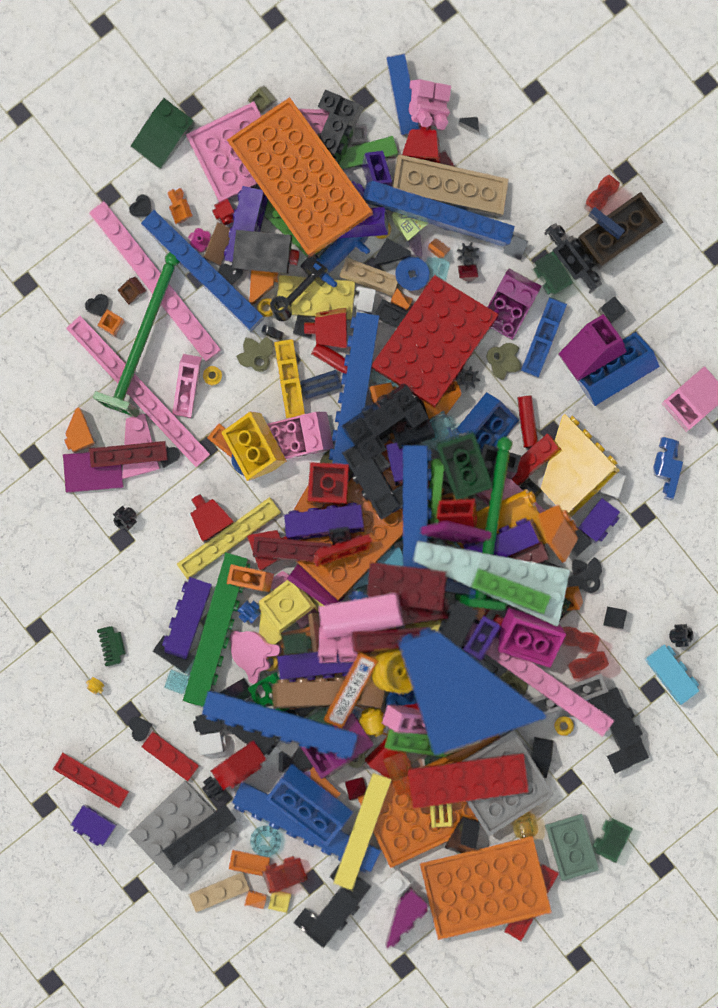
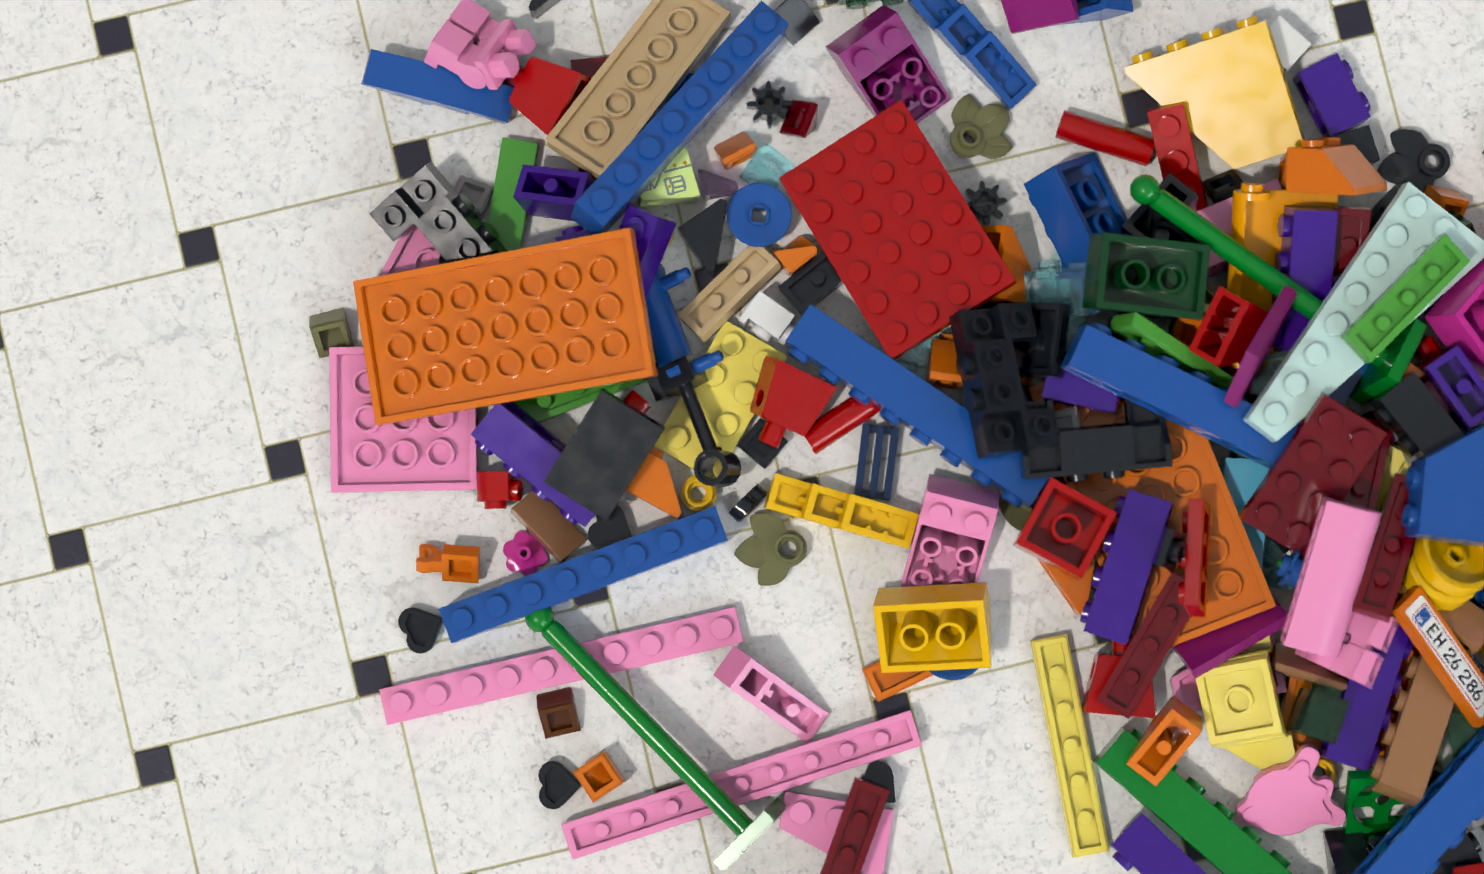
camera: 60 degrees left, 0 degrees up
dark green slope [130,98,195,170] -> none
red torso [190,494,234,542] -> none
yellow plate [203,366,222,385] -> none
blue gear [237,600,261,623] -> none

